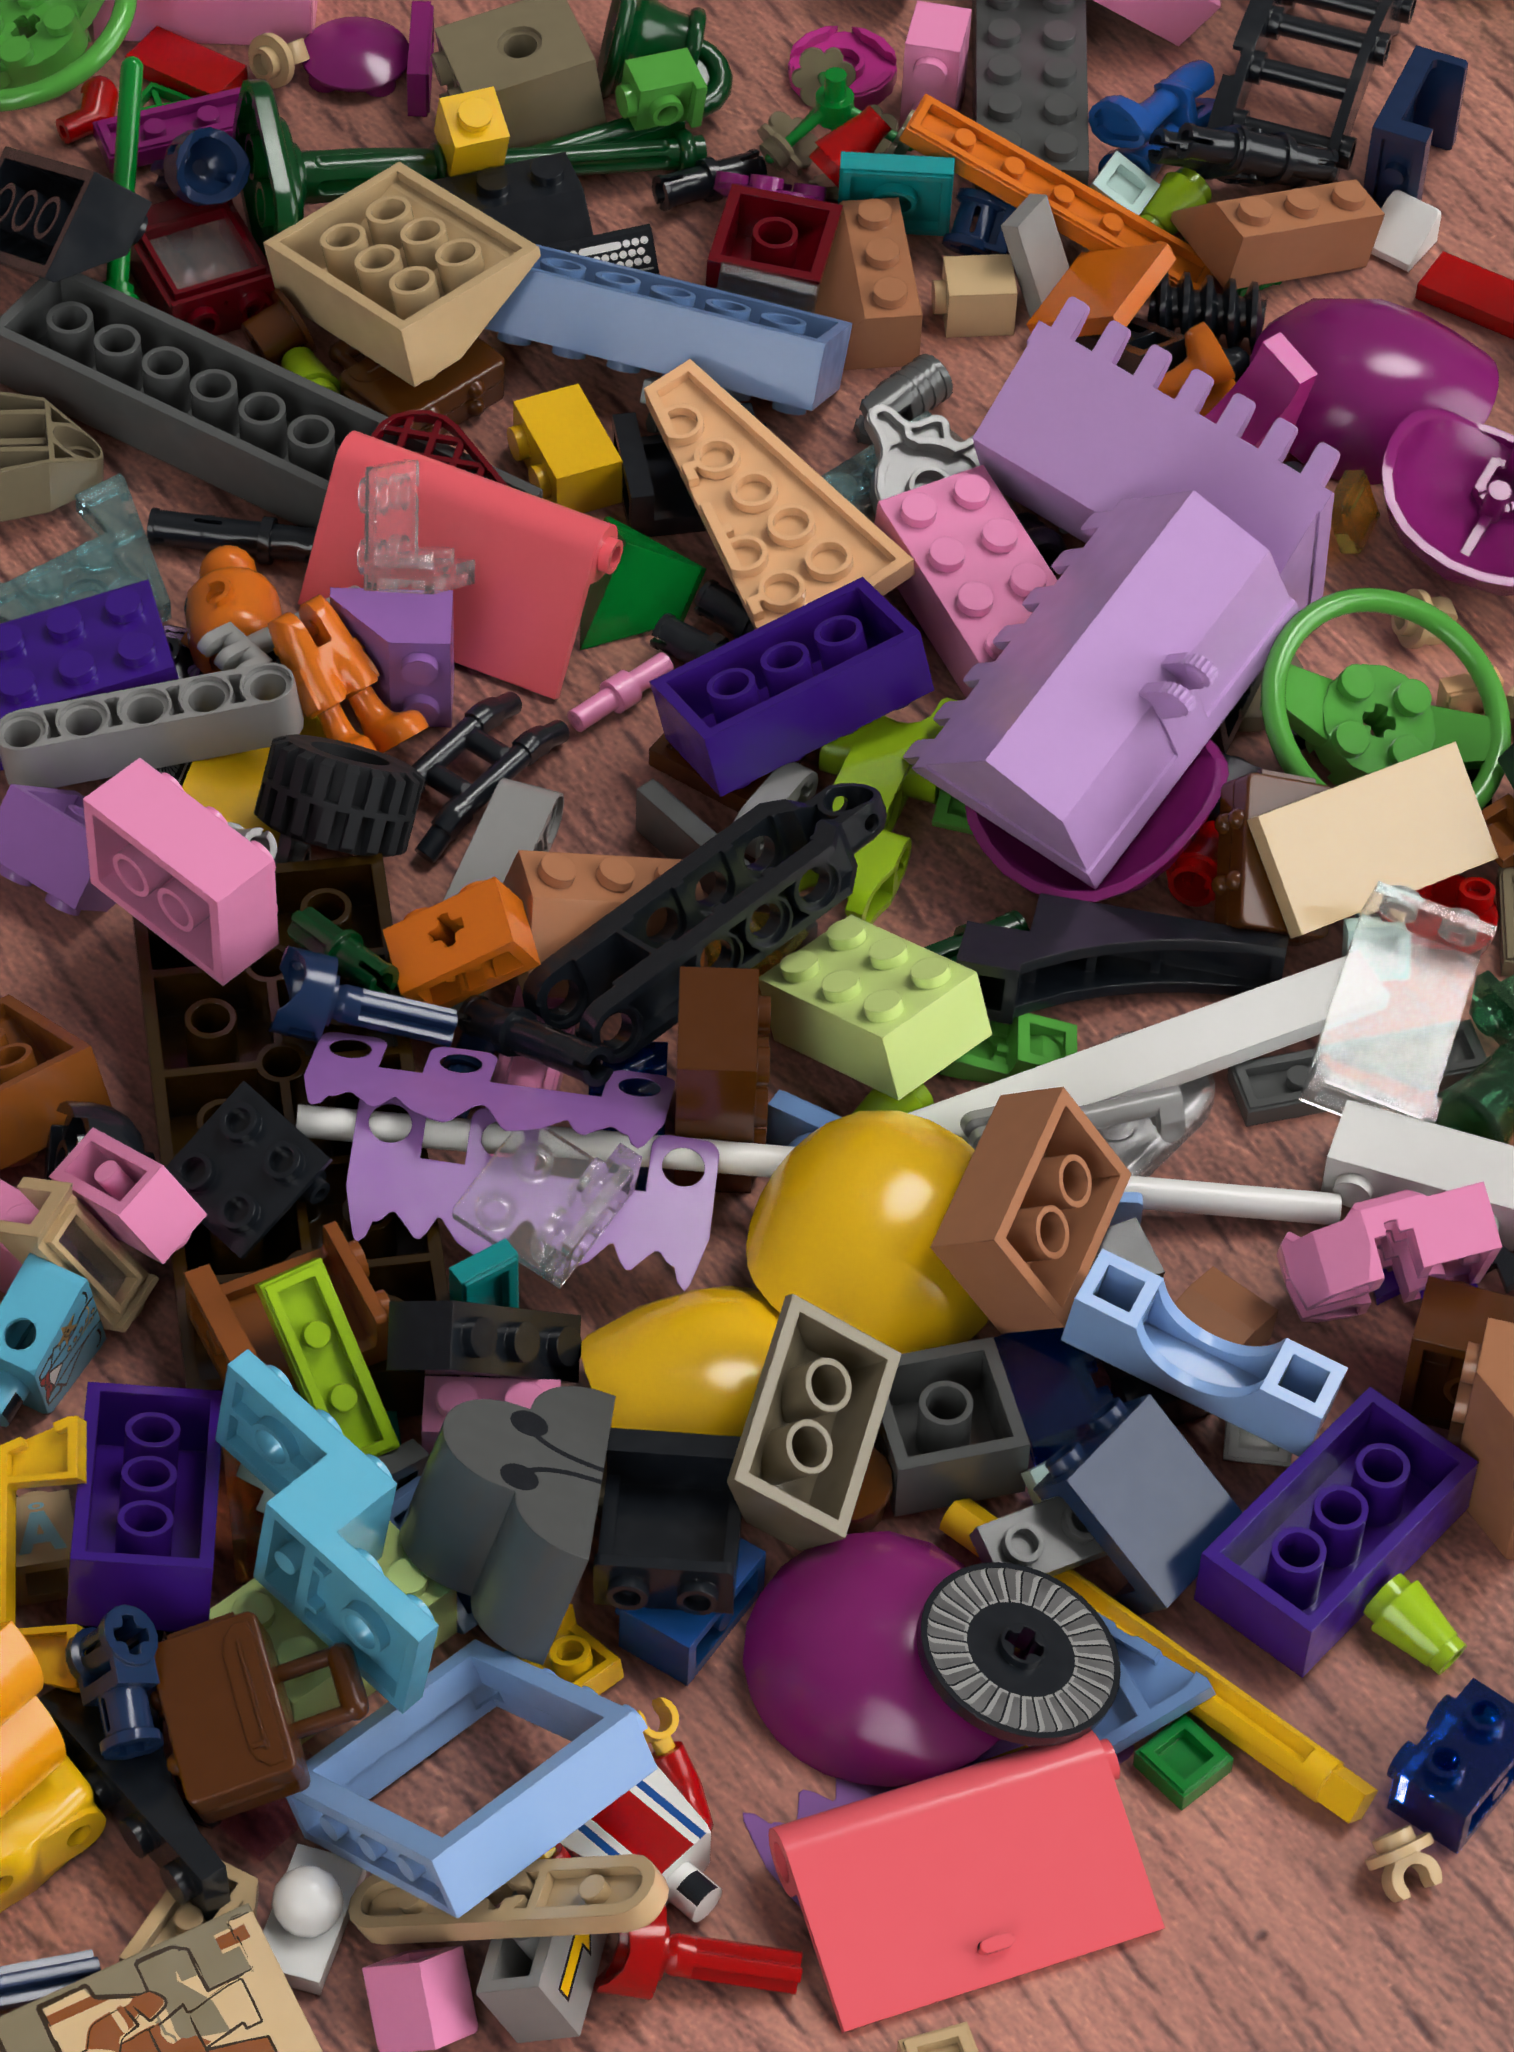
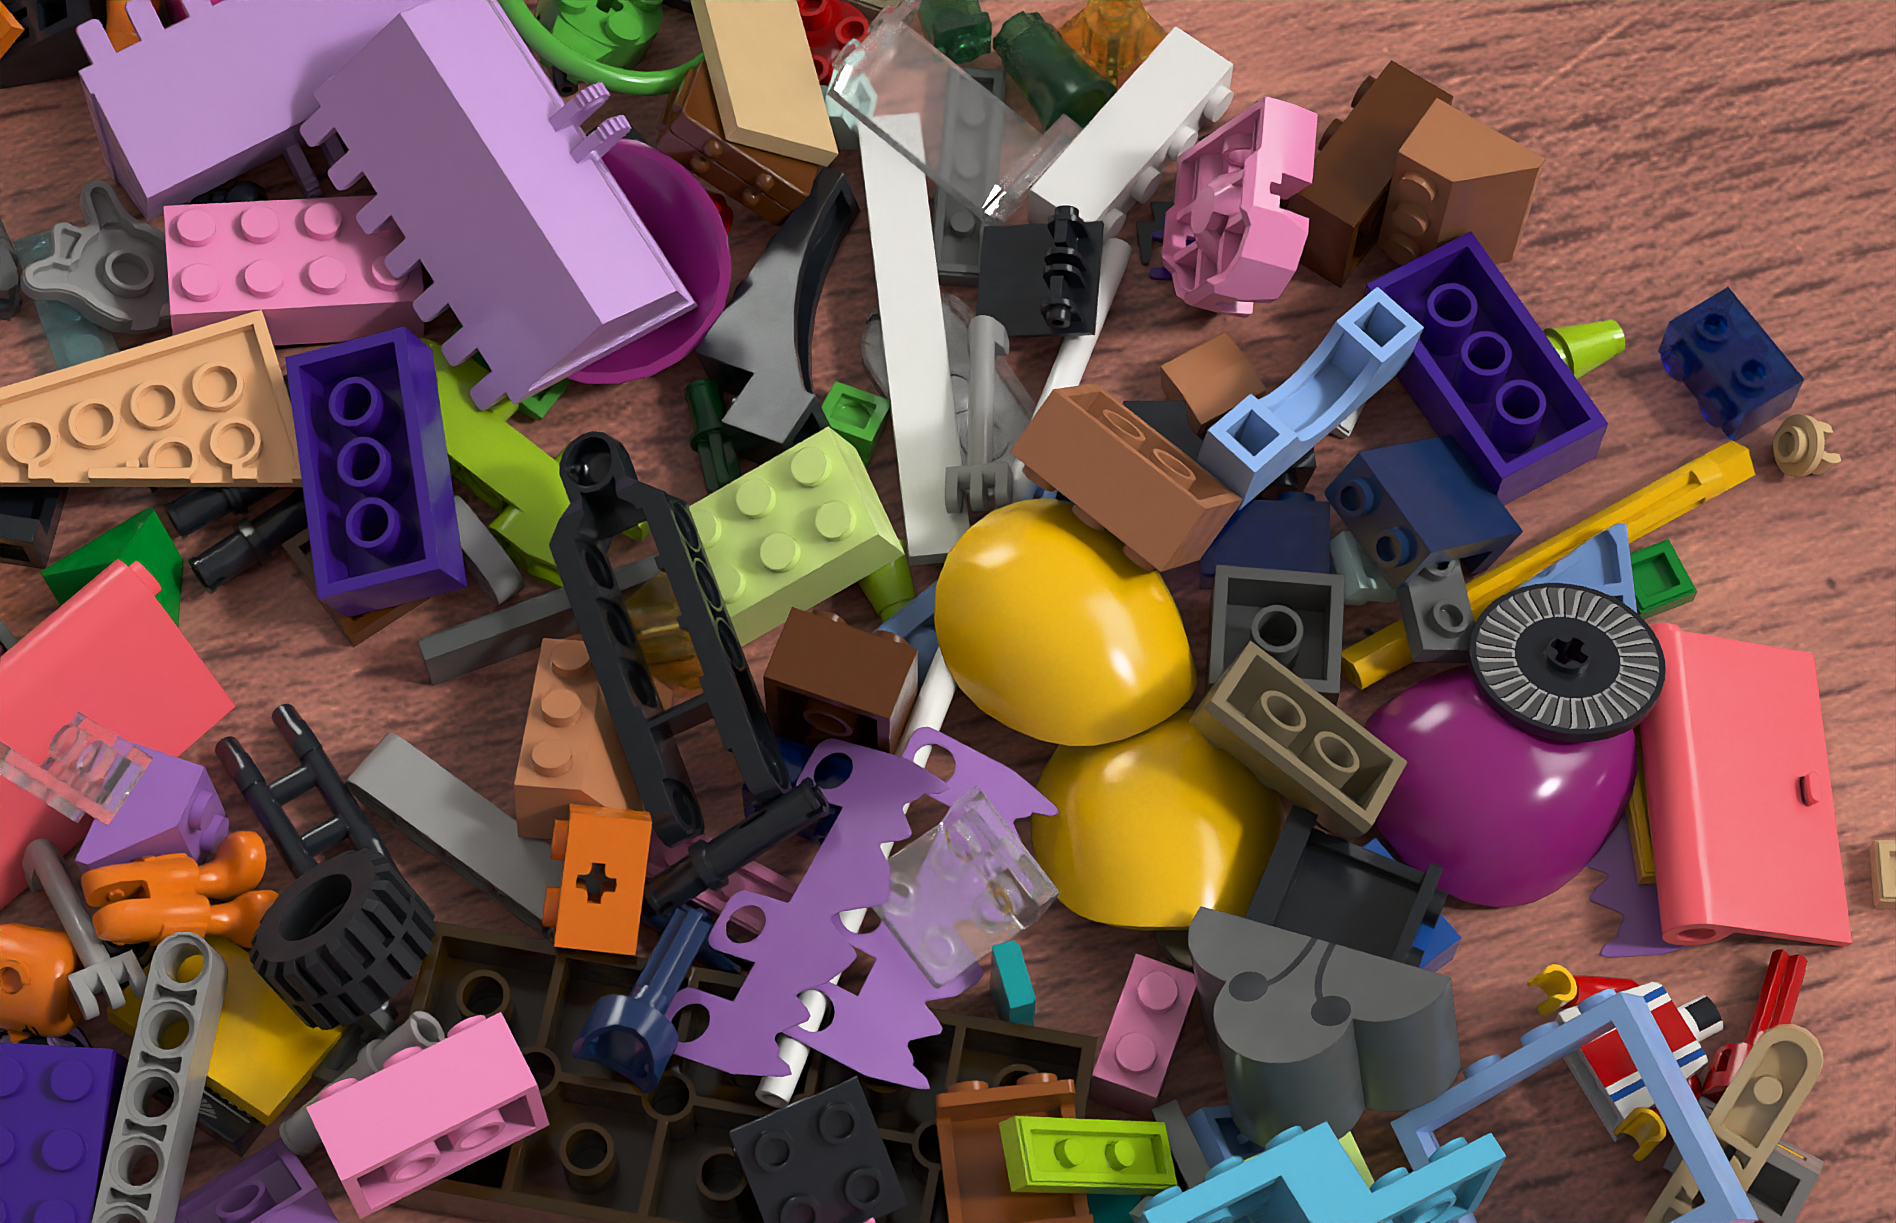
camera: 70 degrees left, 15 degrees up
dark green axle [287,907,399,994] -> none
black arch [387,1301,582,1383] -> none
bright pink bar [568,652,674,732] -> none
none -> black hinge [976,205,1104,338]

